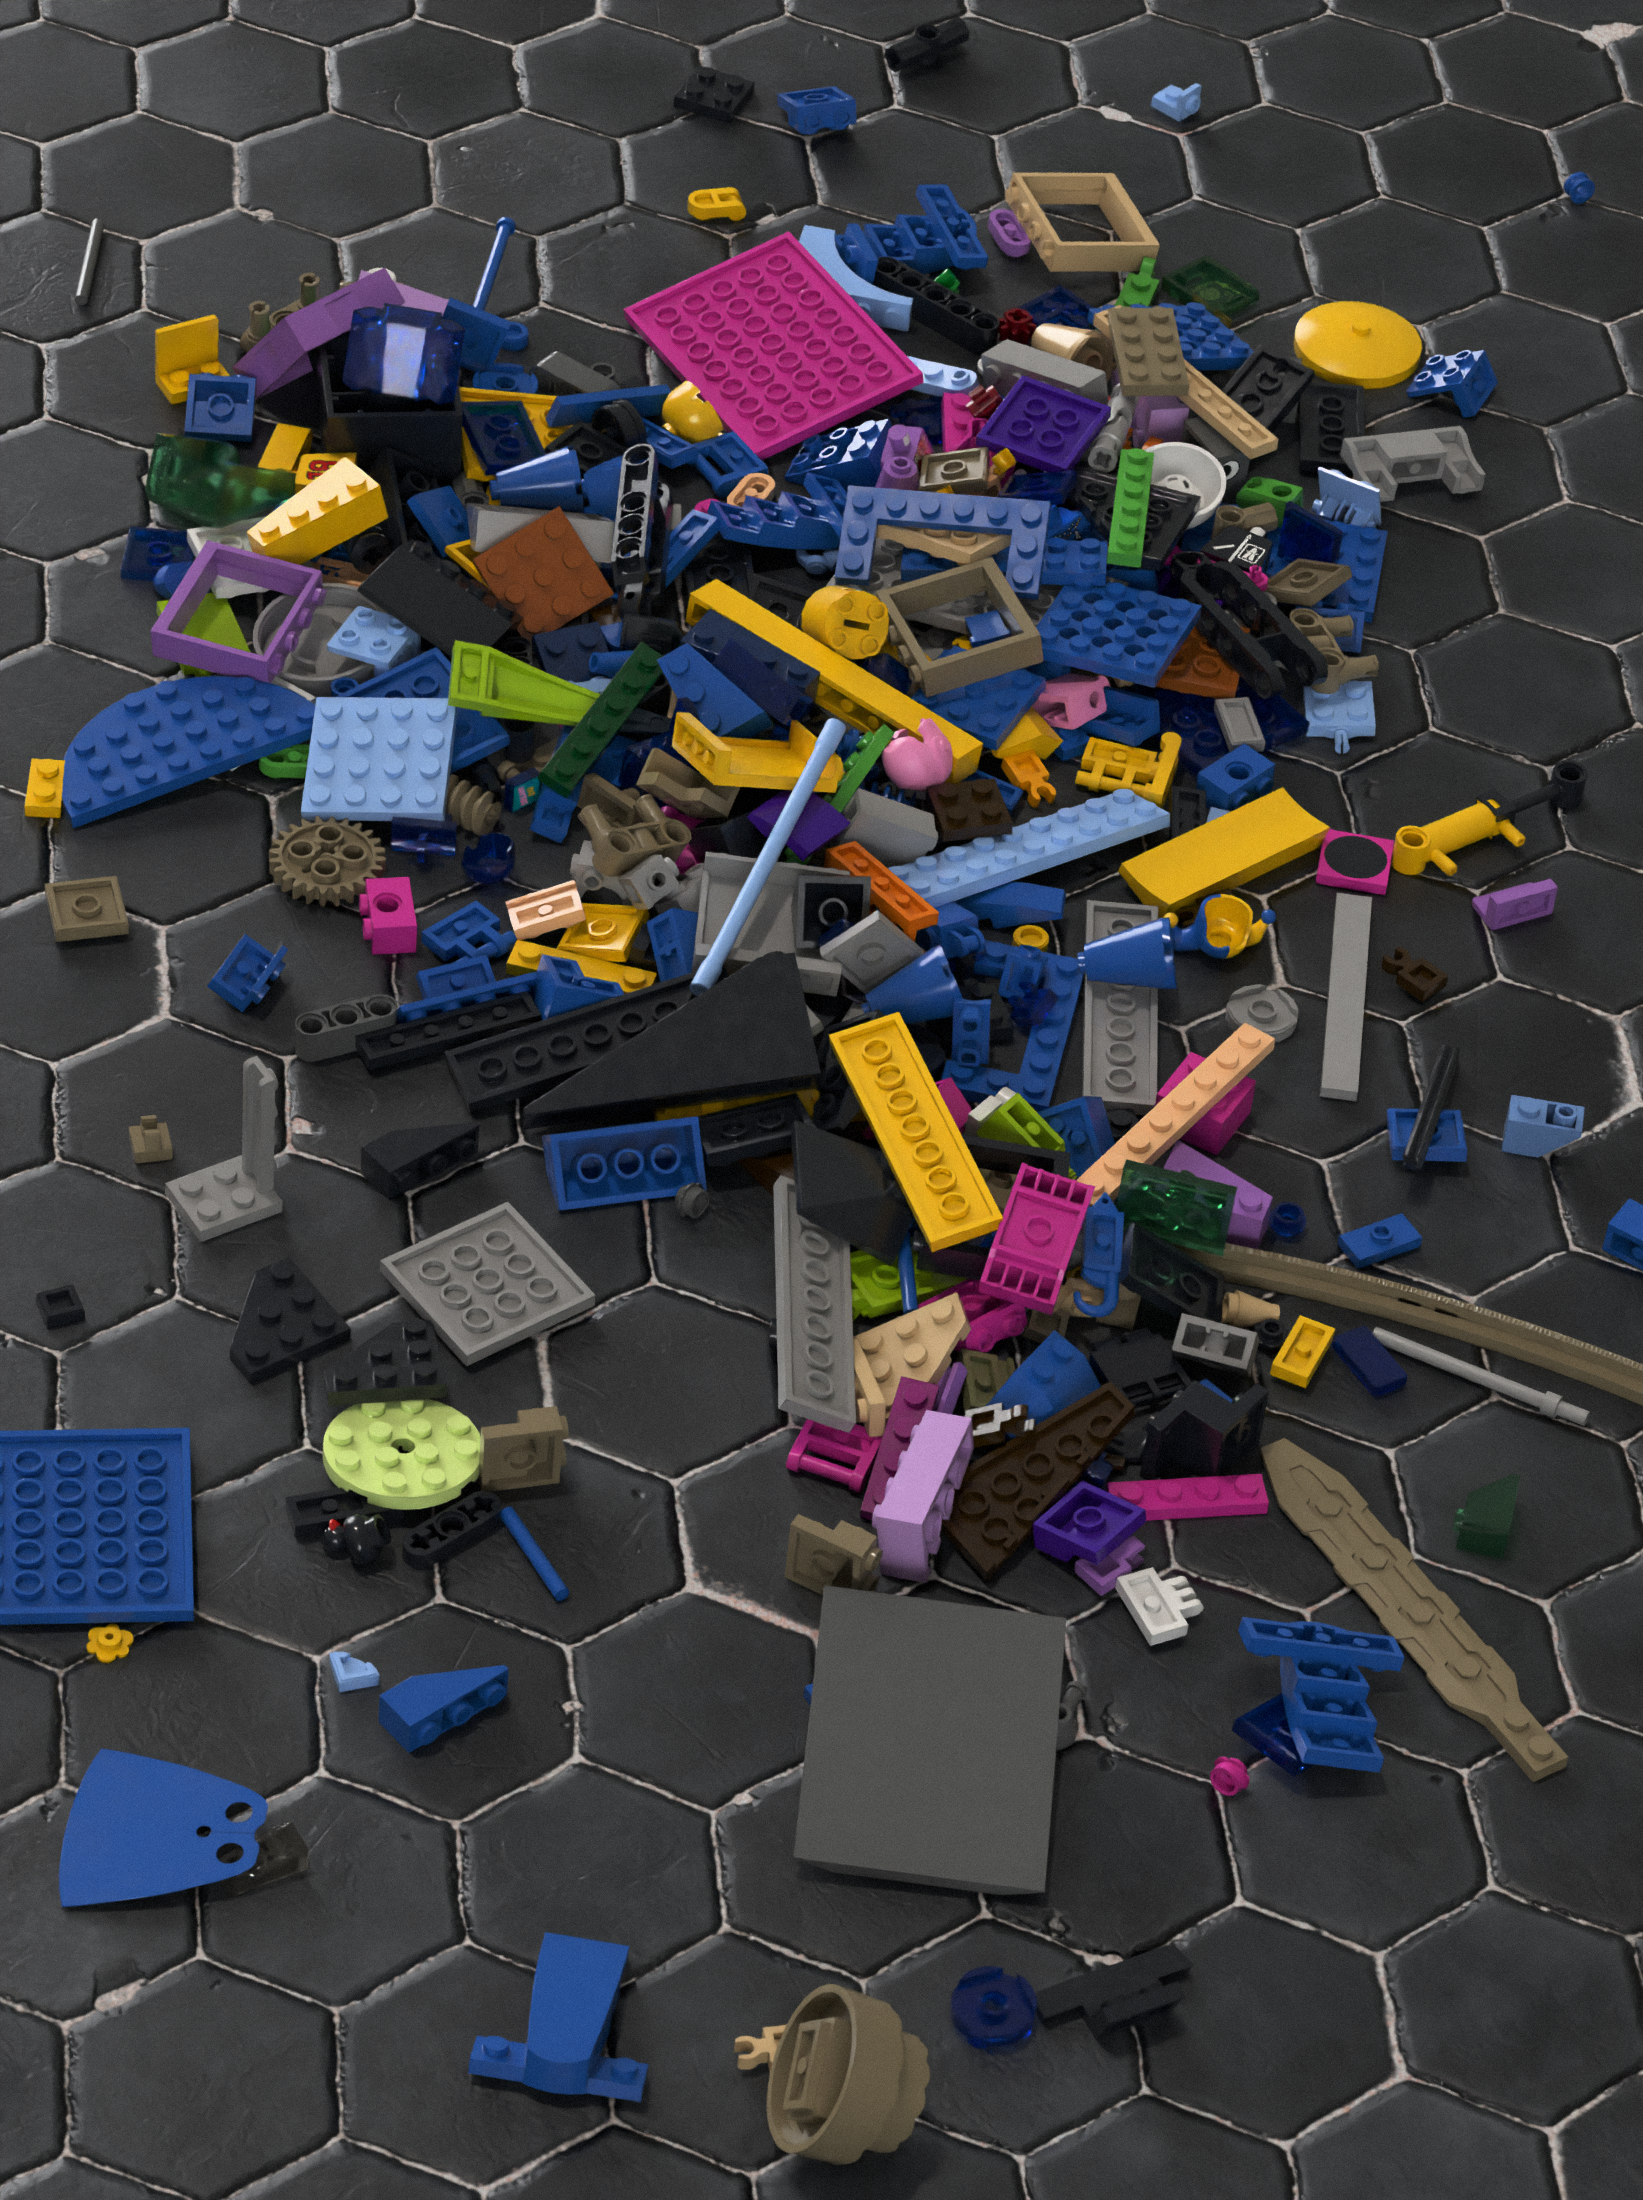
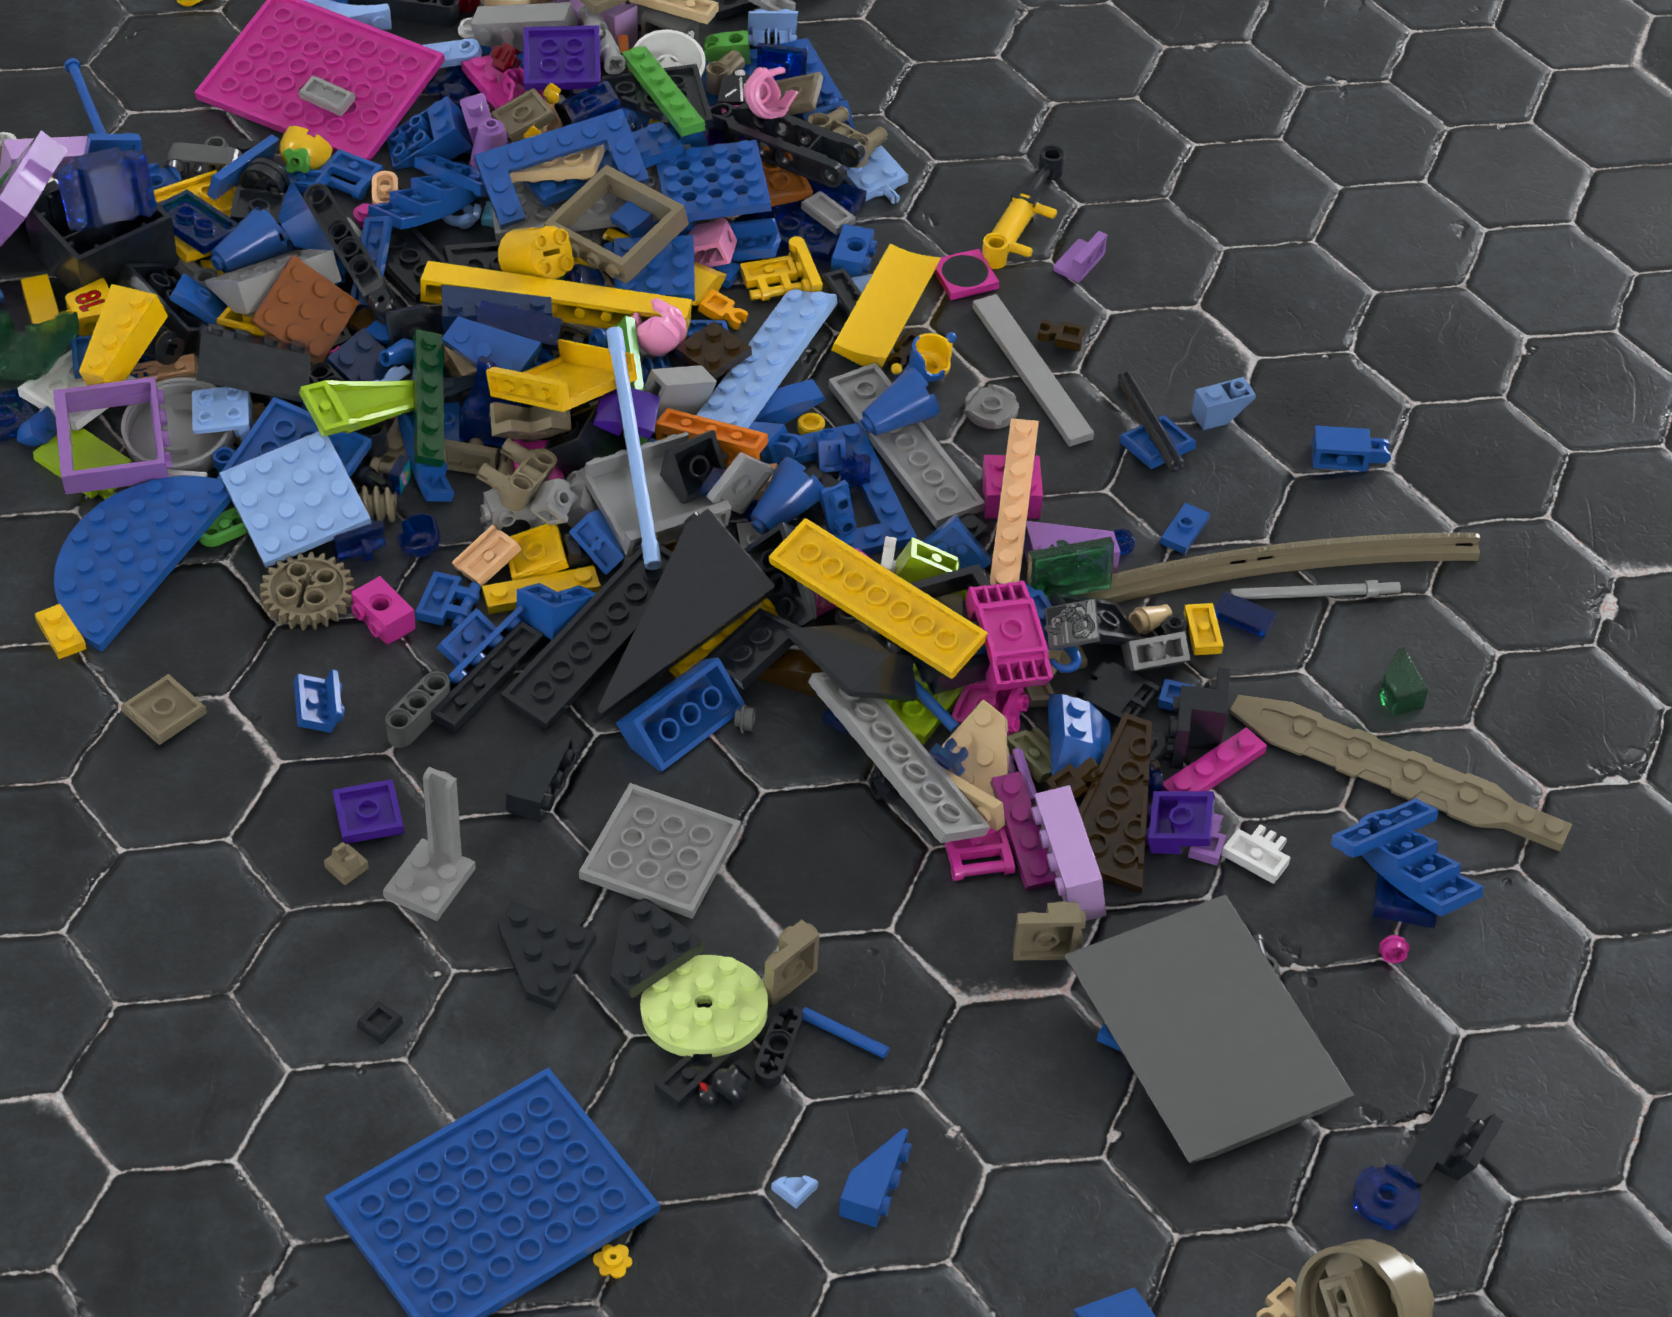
camera: 30 degrees left, 5 degrees up
none -> bright green plate [283,148,311,174]
none -> light grey plate [298,75,356,116]
none -> dark purple plate [332,779,404,844]
none -> bright pink helmet [743,67,798,119]
none -> clear blue tile [929,738,969,777]
none -> piece [1044,599,1101,651]

